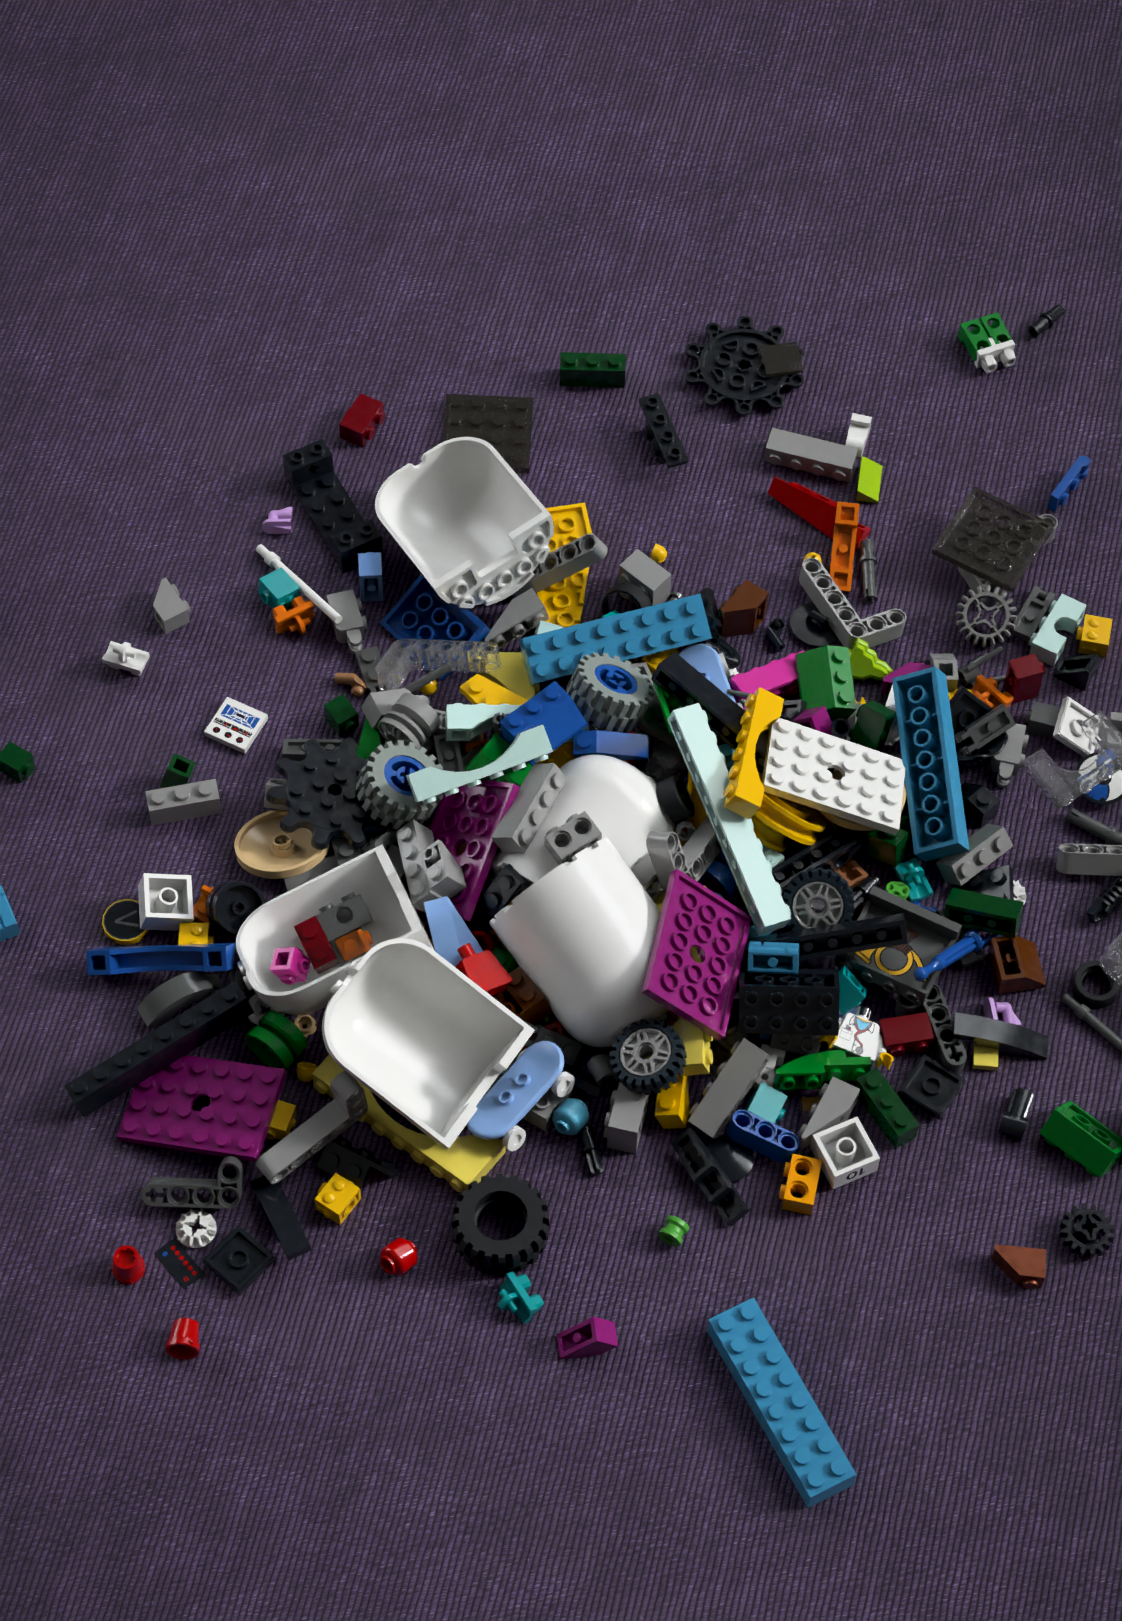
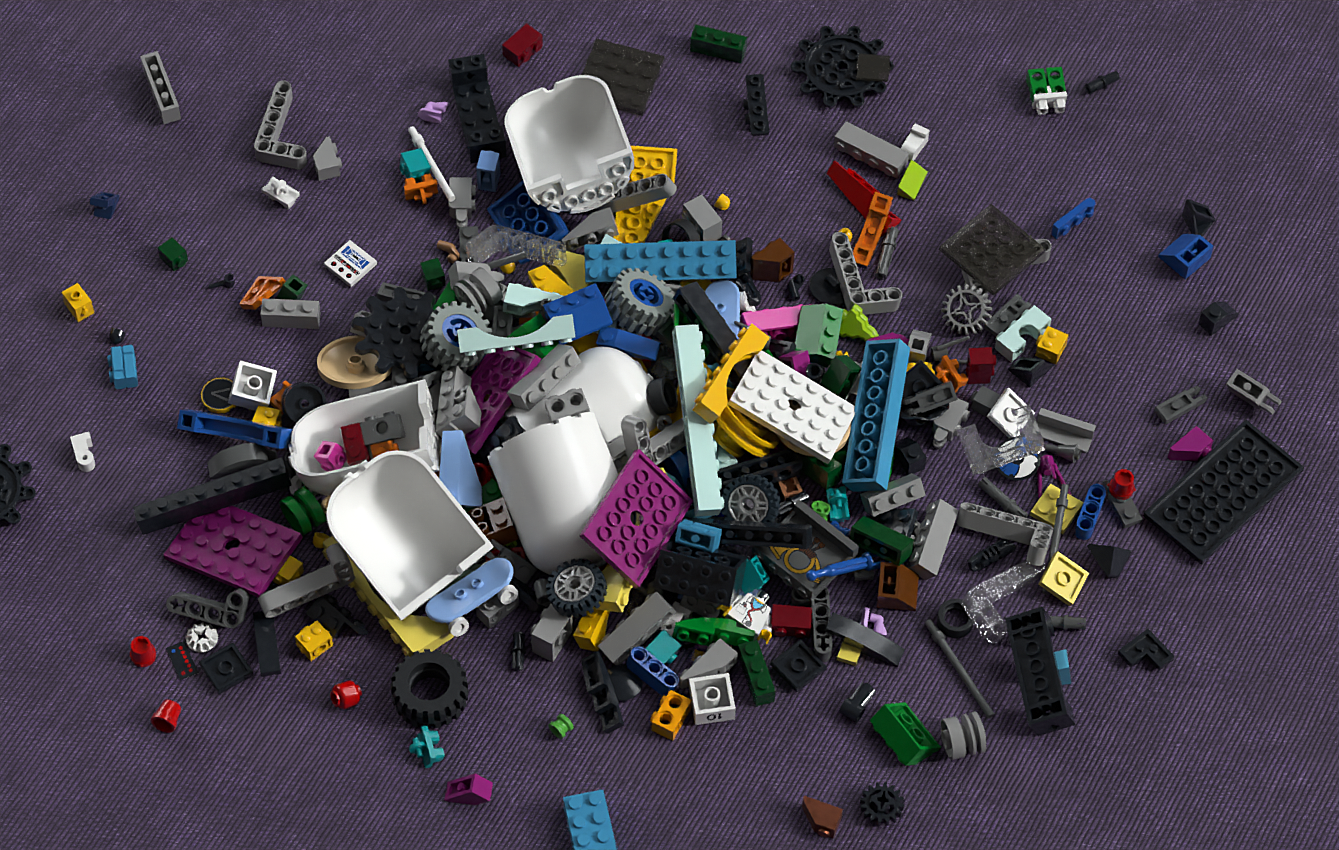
camera: 15 degrees right, 0 degrees up
red torso [455,943,513,996] -> none
medium azure head [552,1098,589,1135] -> none
none -> black hand [209,273,235,289]
none -> orange wing [239,276,286,310]
none -> light grey beam [254,81,307,169]
none -> light grey brick [908,499,959,580]

